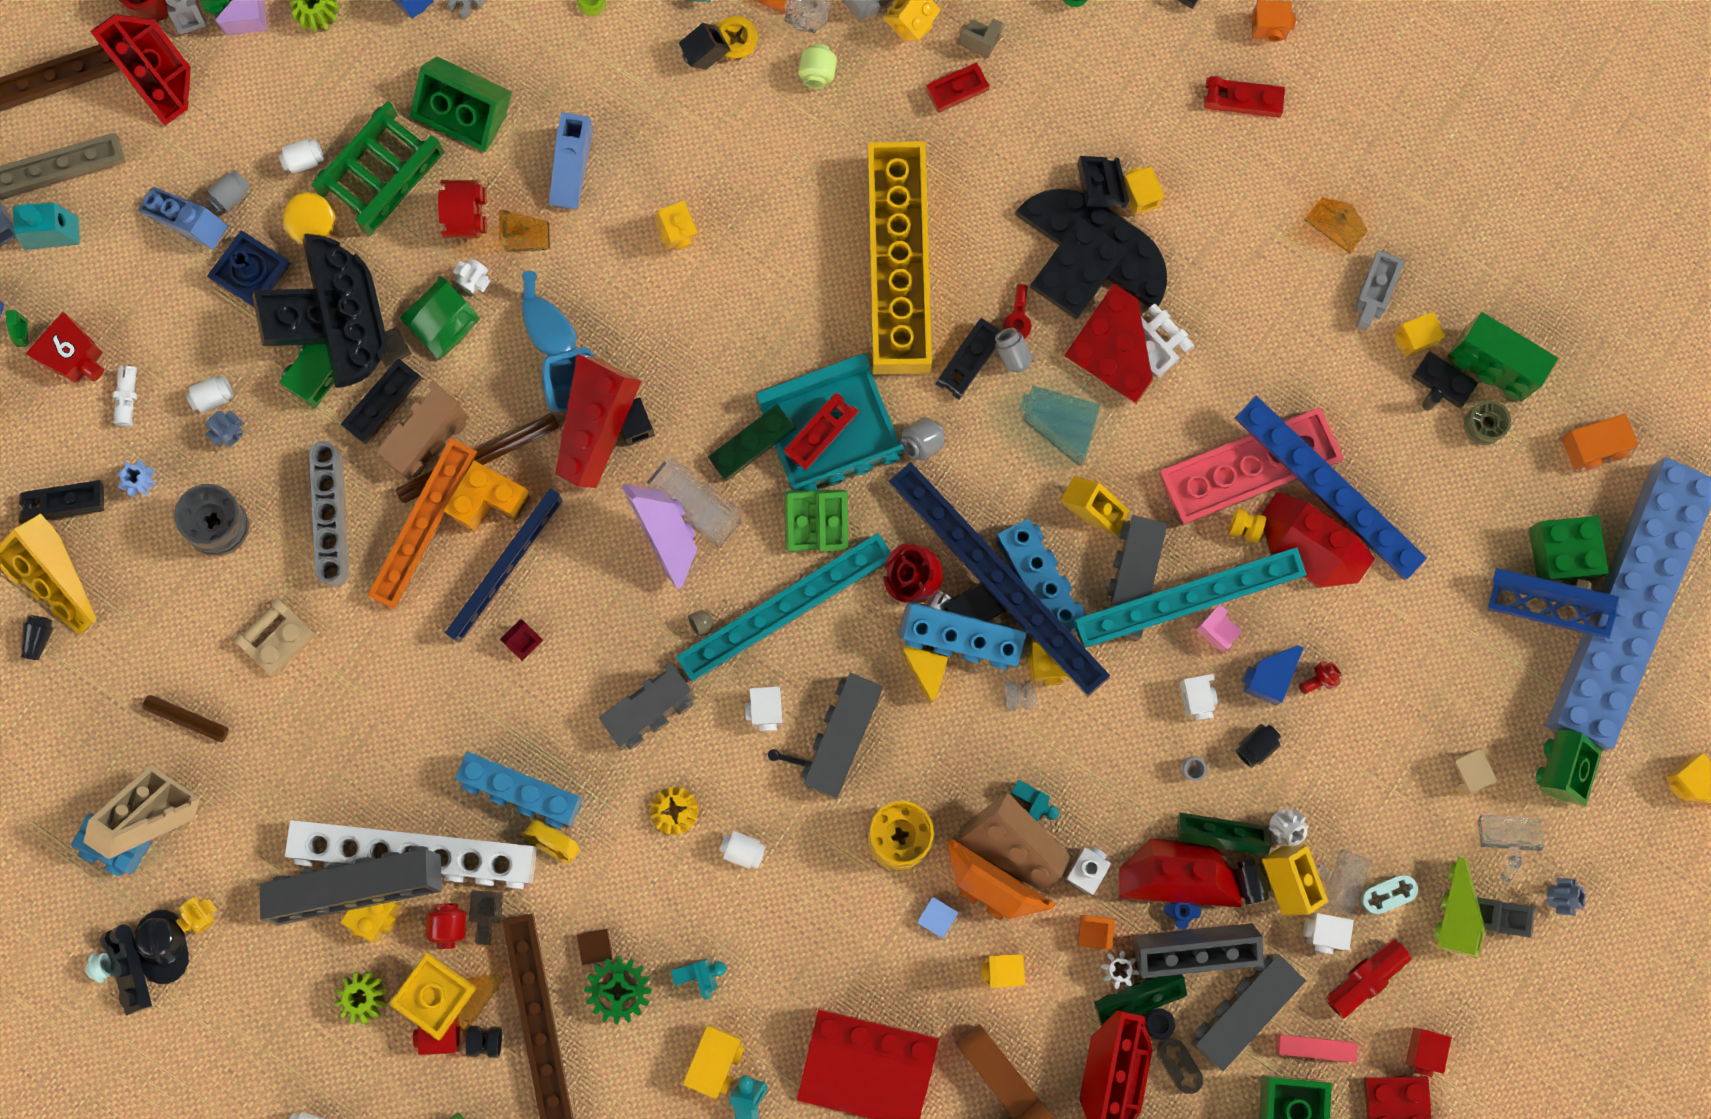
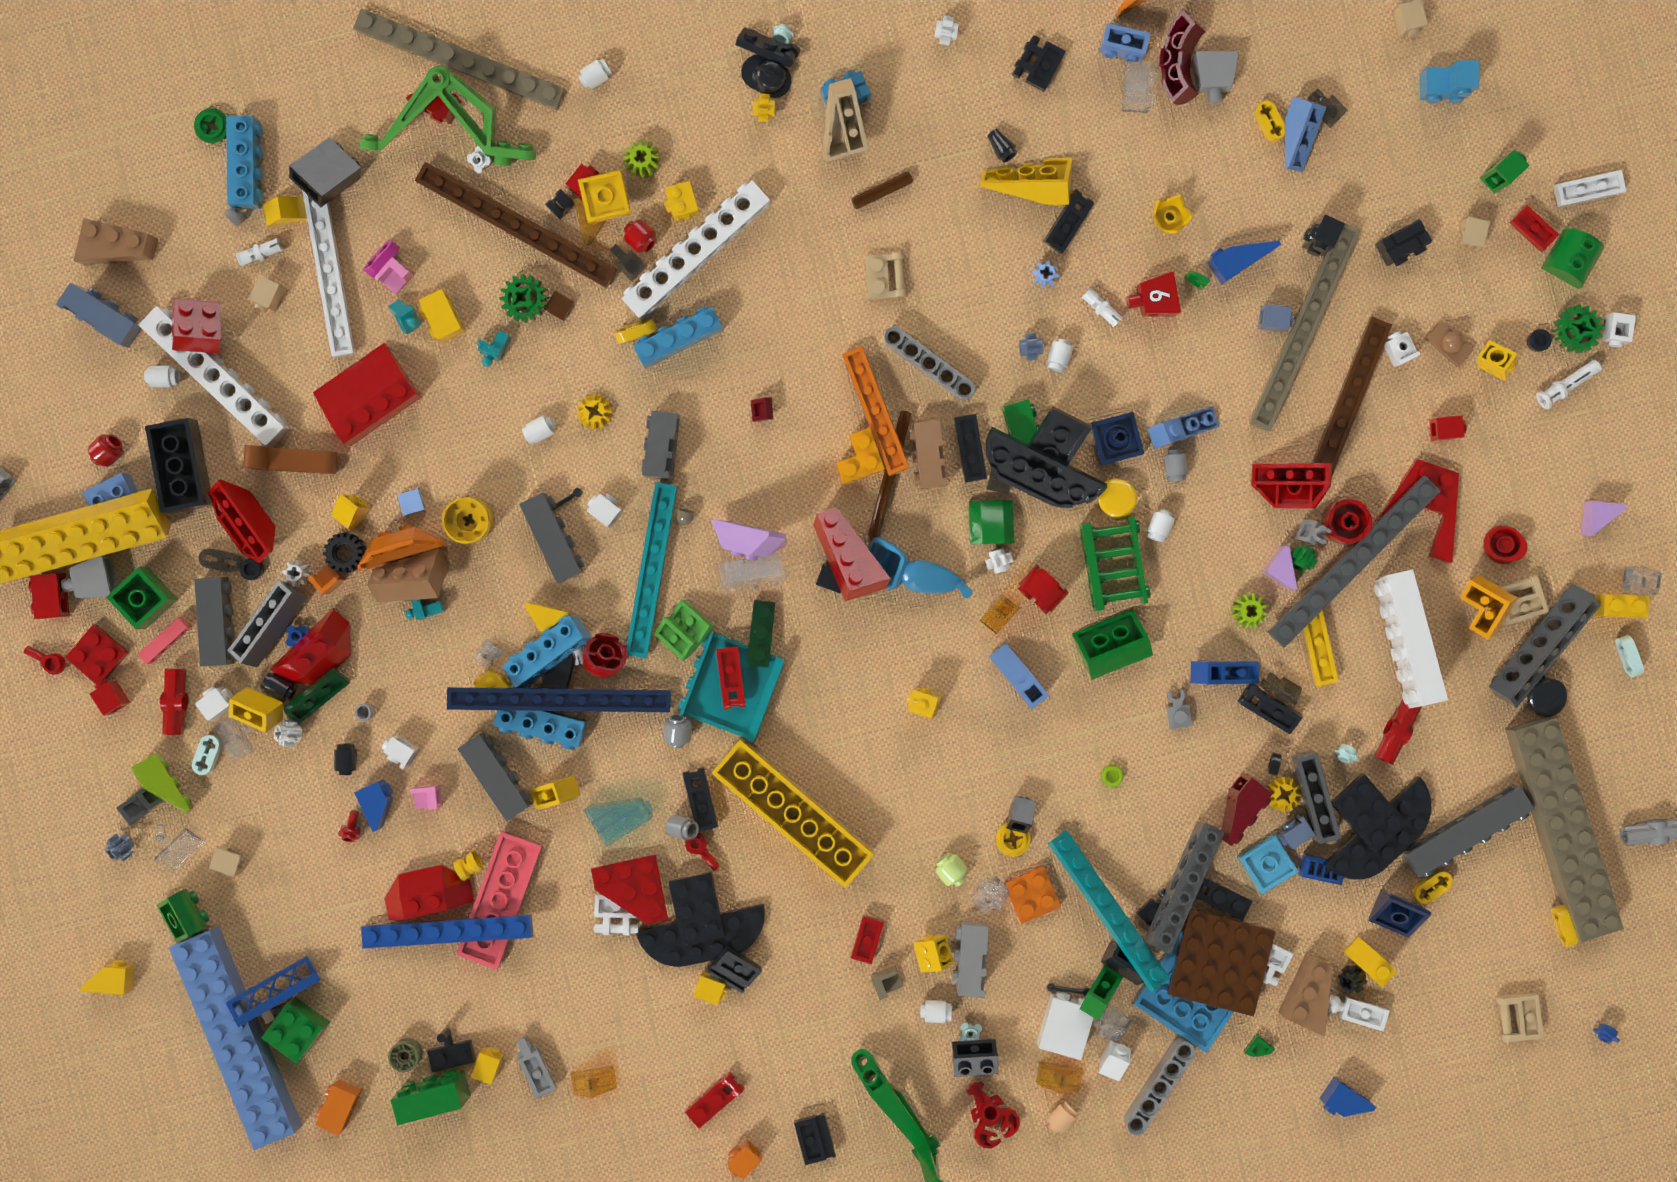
camera: 135 degrees right, 10 degrees up
teal torso [13,202,80,250] -> none
flat silver wheel [174,484,249,556] -> none
dark grey brick [260,846,442,926] -> none
dark blue tile [445,488,563,643] -> none
white brick [1064,846,1112,896] -> none
teal plate [1073,547,1307,648] -> none
dark green plate [1094,974,1188,1026] -> none
none -> black tyre [323,533,367,572]

